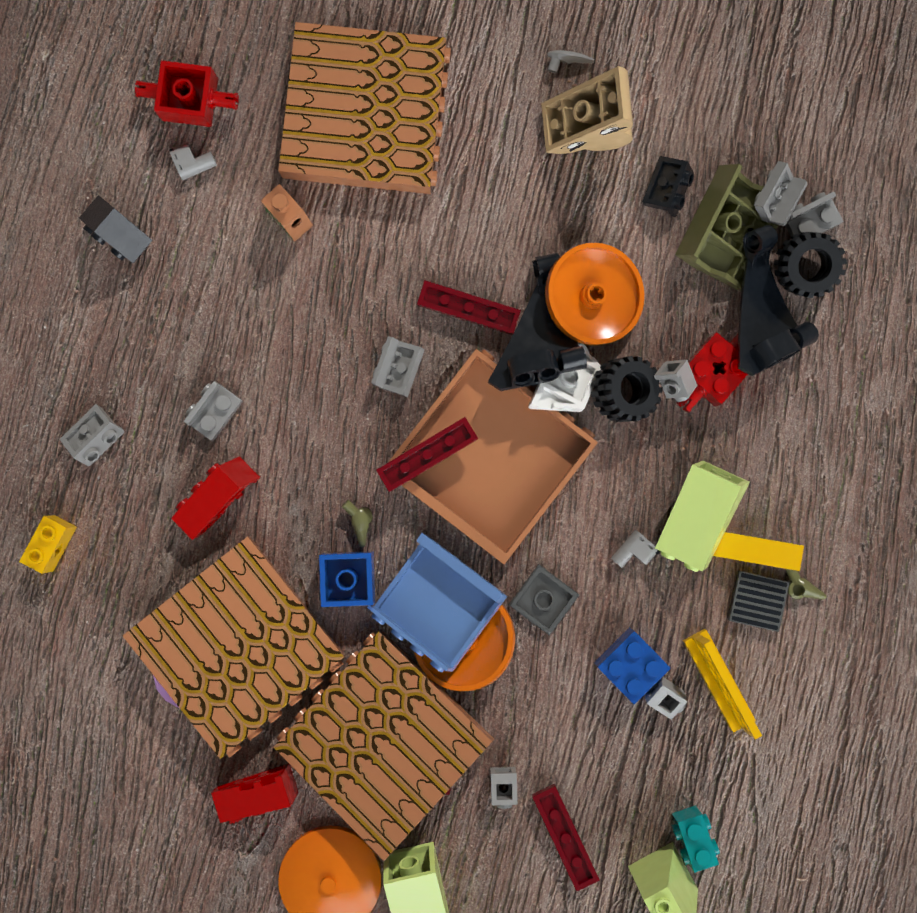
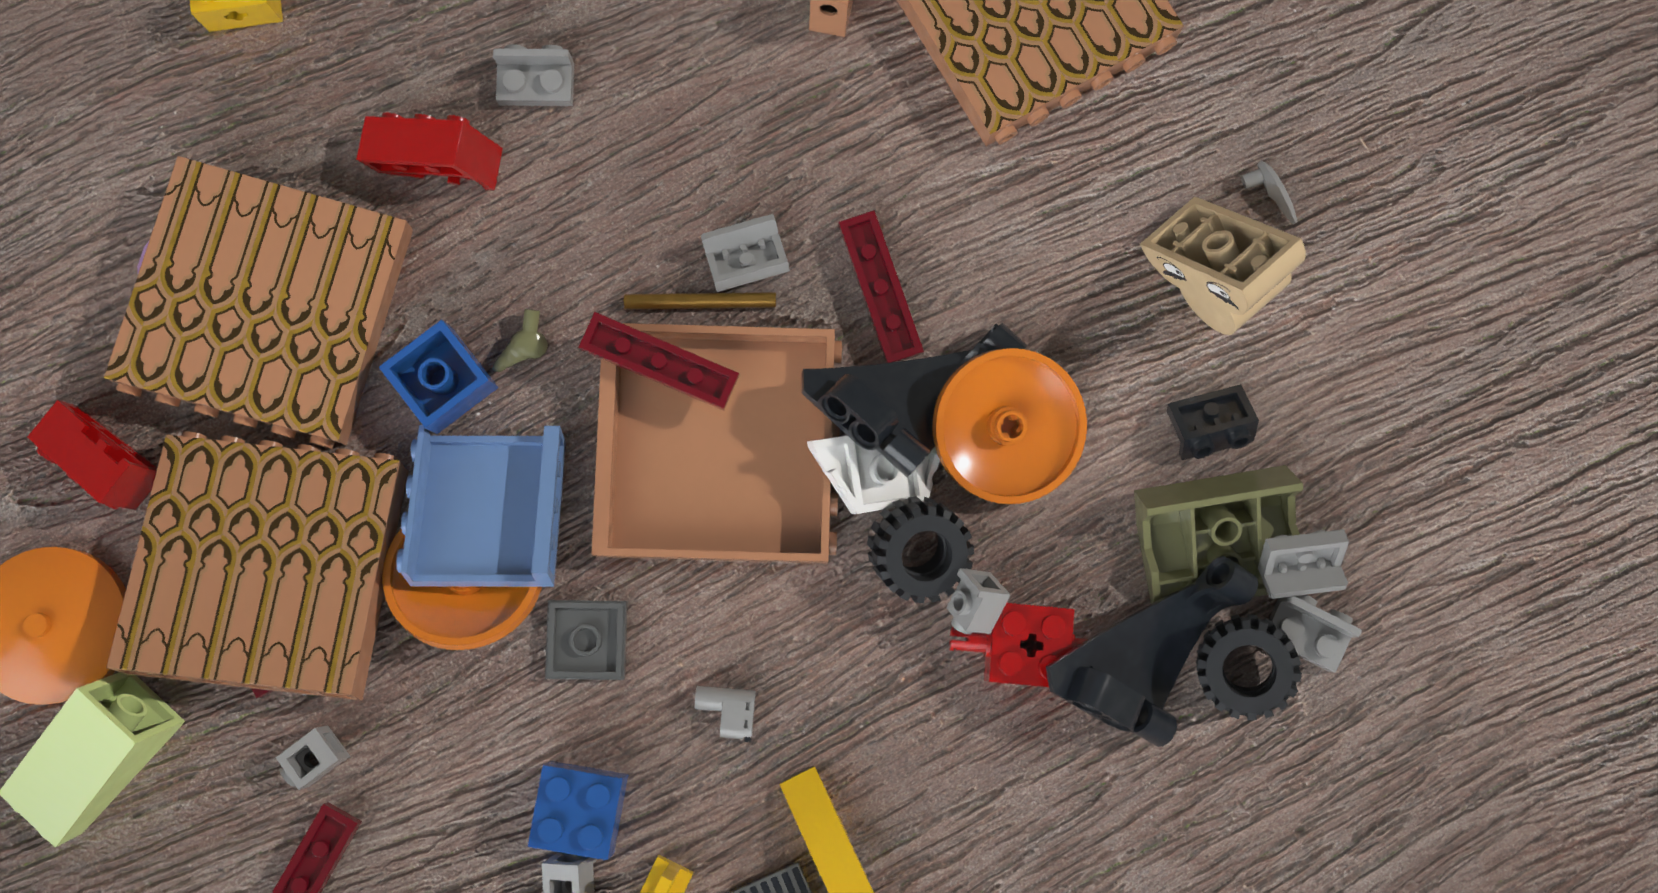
camera: 50 degrees right, 5 degrees down
yellowish green slope [655,461,750,572] -> none
none -> pearl gold bar [624,292,776,309]

